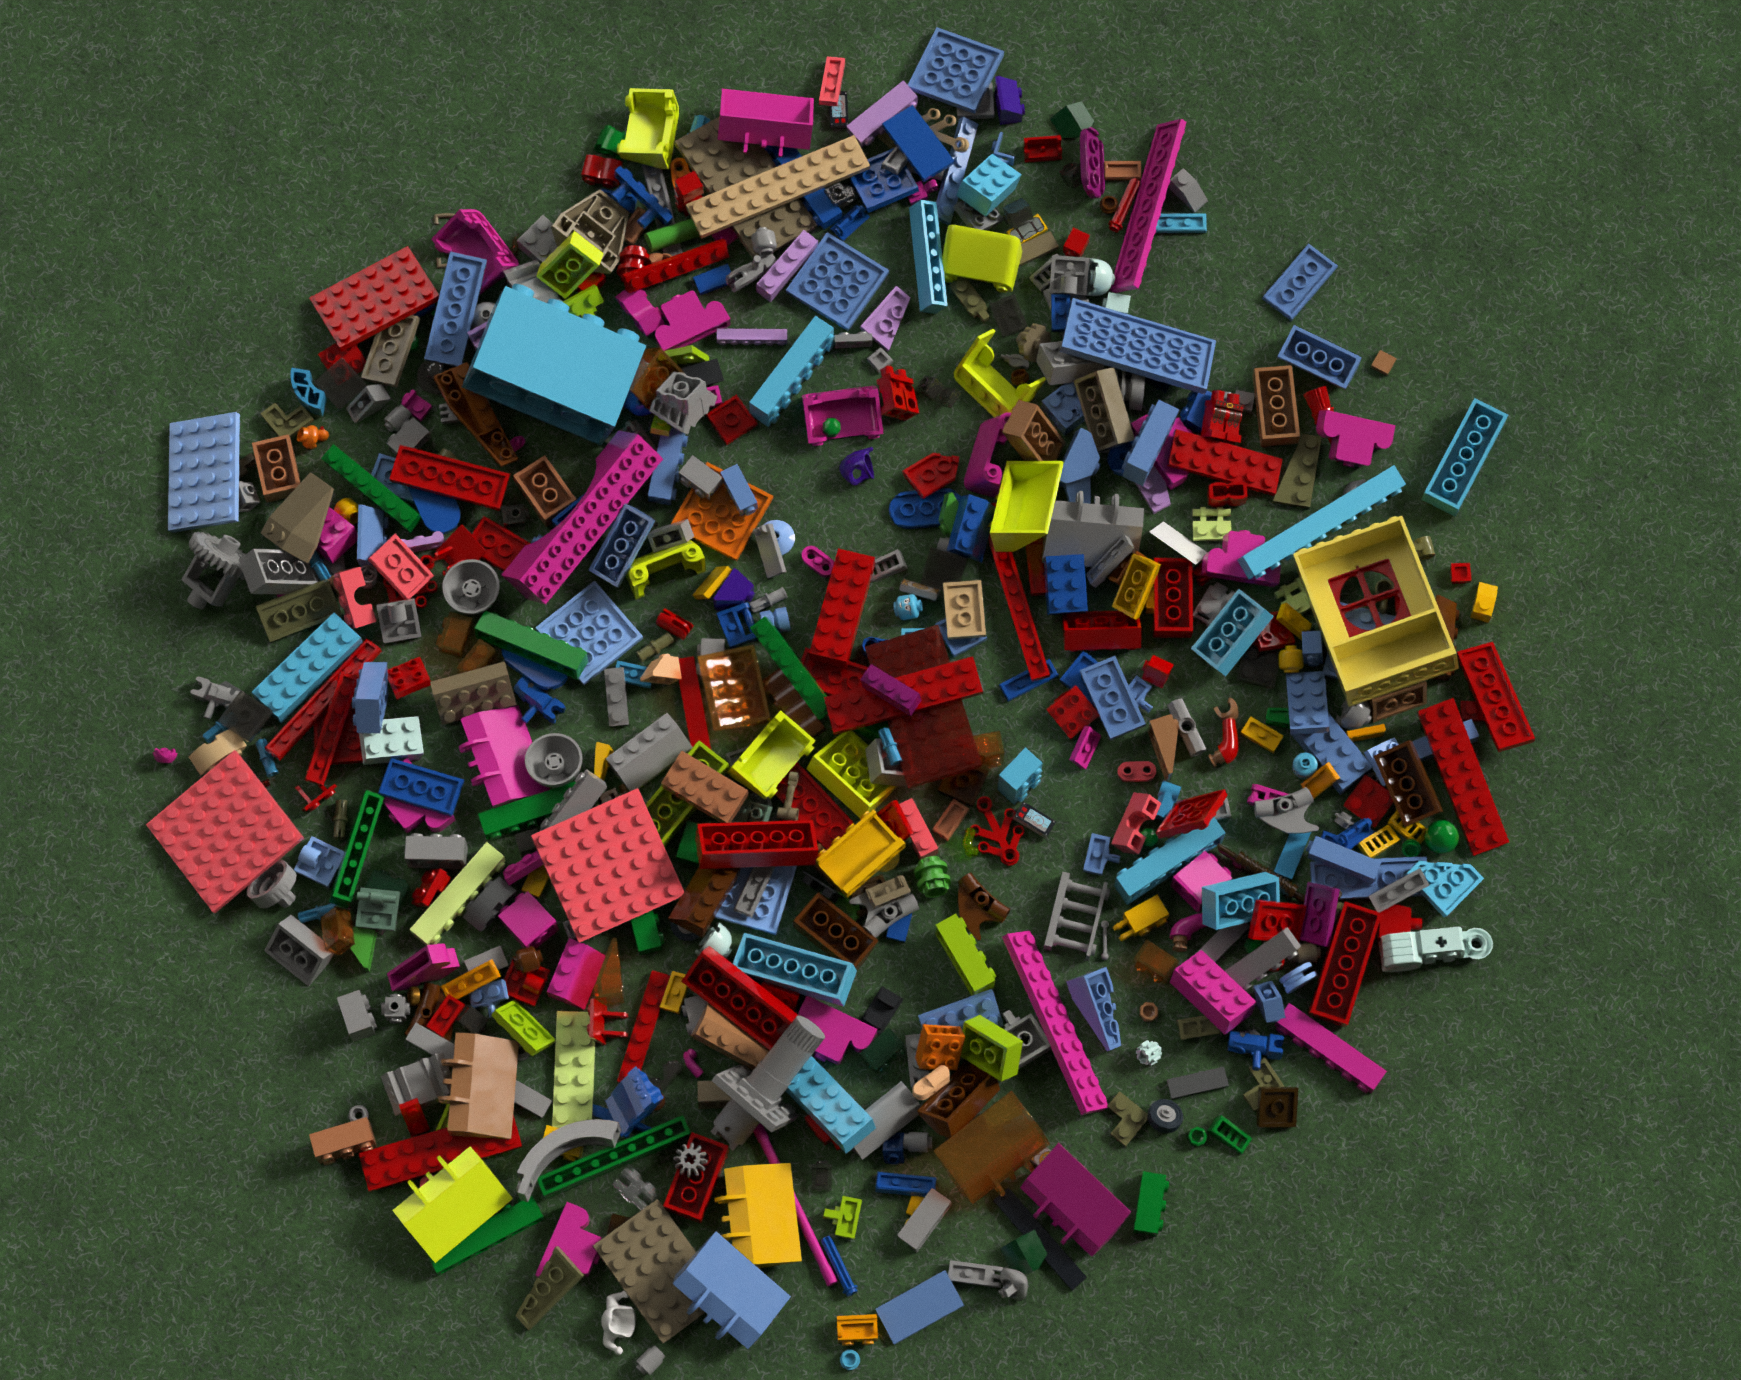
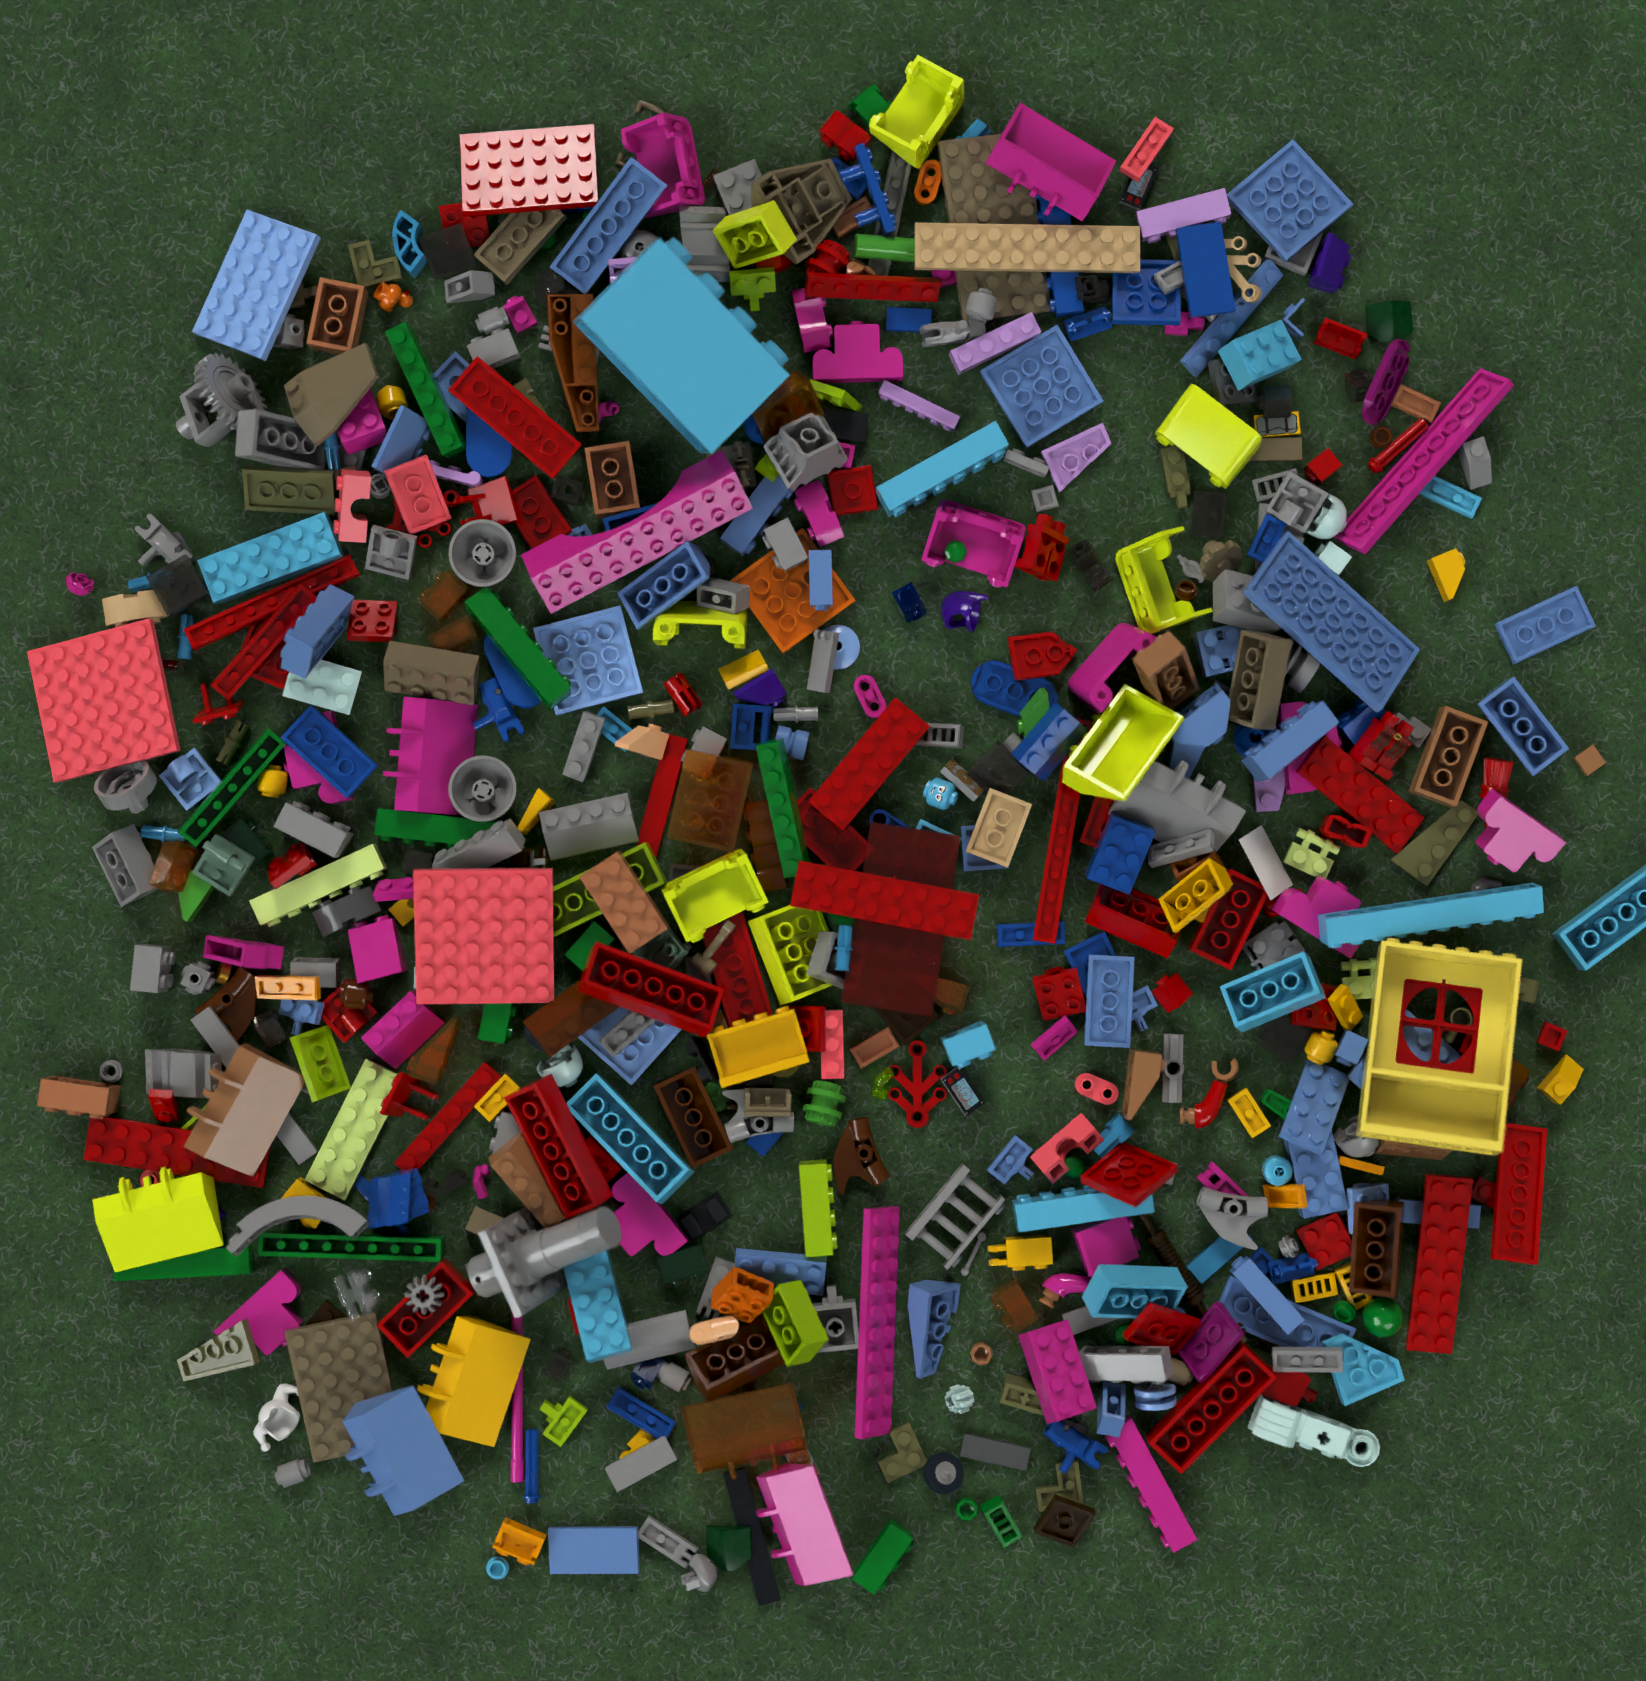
camera: 25 degrees right, 15 degrees up
red plate [426,994,465,1038] -> none
red arch [673,171,704,217] -> none
magenta brick [860,664,921,716] -> none
medium azure brick [909,200,948,314] -> none
none -> yellow head [256,764,288,798]
none -> dark pink brick [794,480,844,547]
none -> clear blue bracket [892,582,927,623]
none -> yellow slope [1427,548,1465,602]

